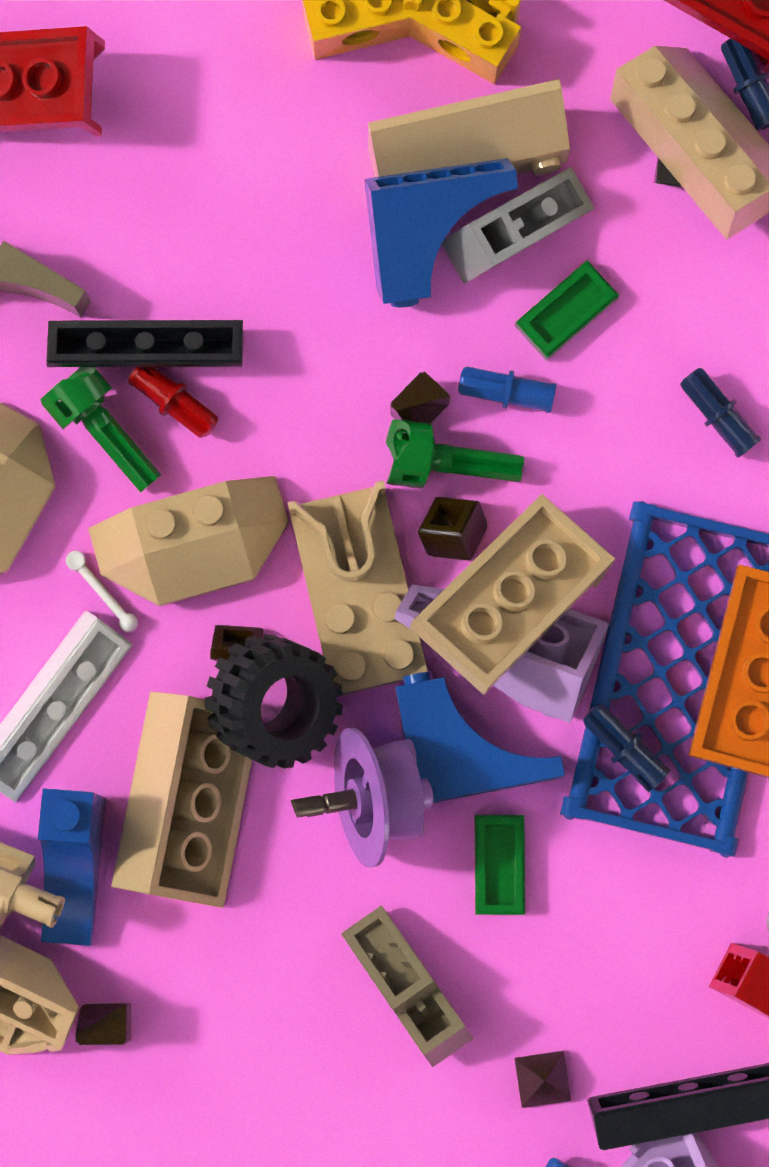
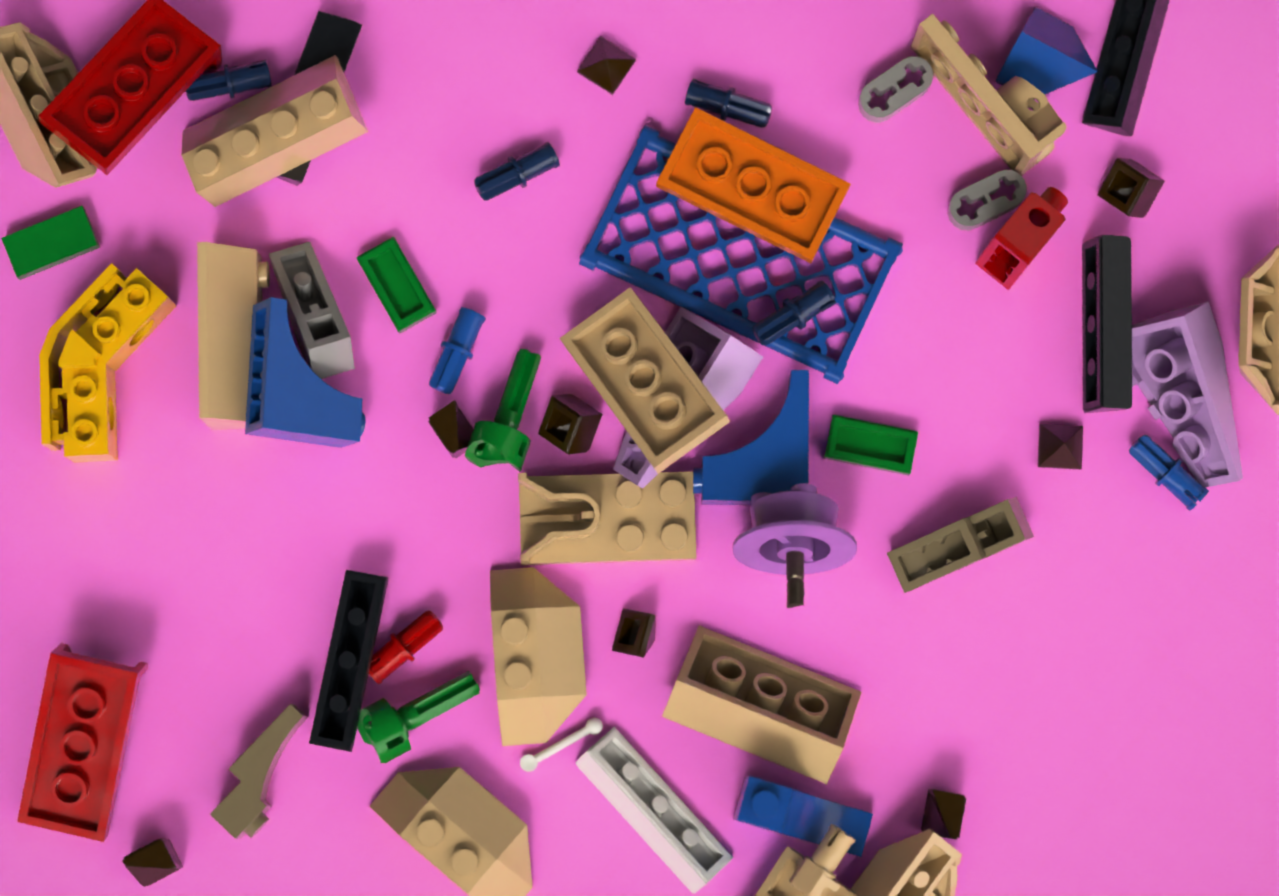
camera: 80 degrees left, 0 degrees up
black tyre [205,634,343,769] -> none

